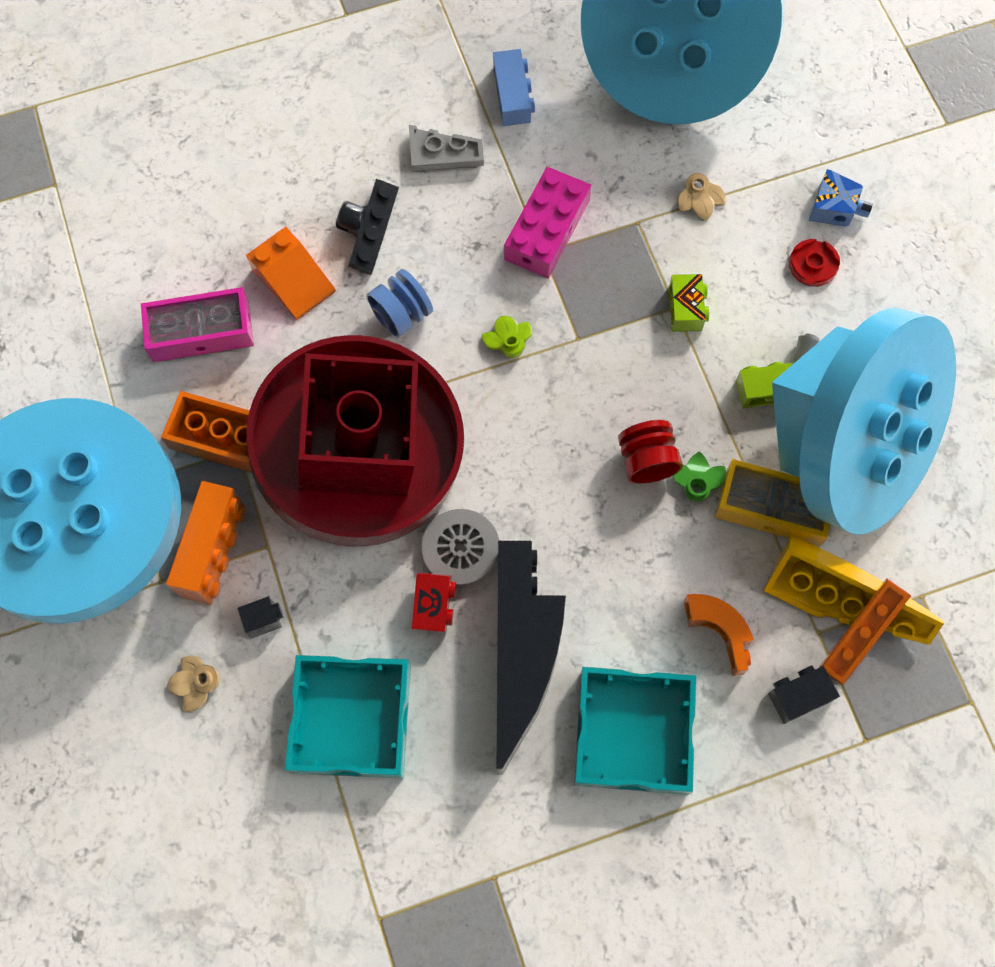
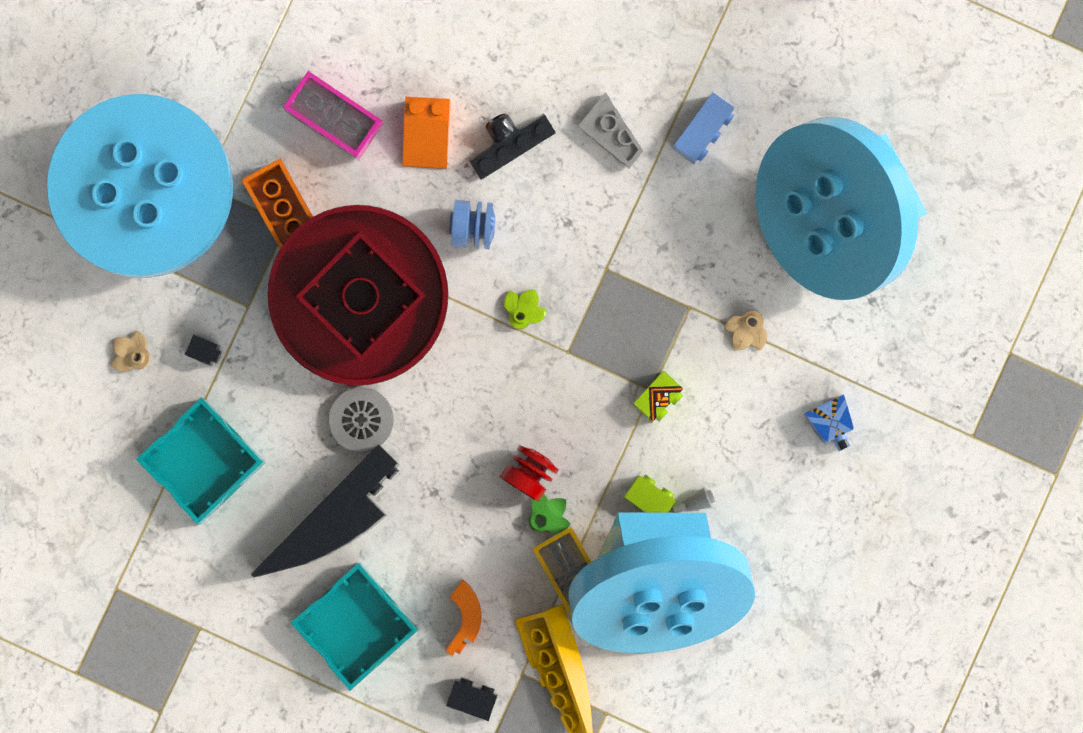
camera: 40 degrees right, 15 degrees up
orange brick [166,481,246,605] -> none
red brick [412,572,456,632] -> none
dark pink brick [504,167,592,279] -> none
red tile [789,239,840,287] -> none
orange tile [819,578,911,685] -> none

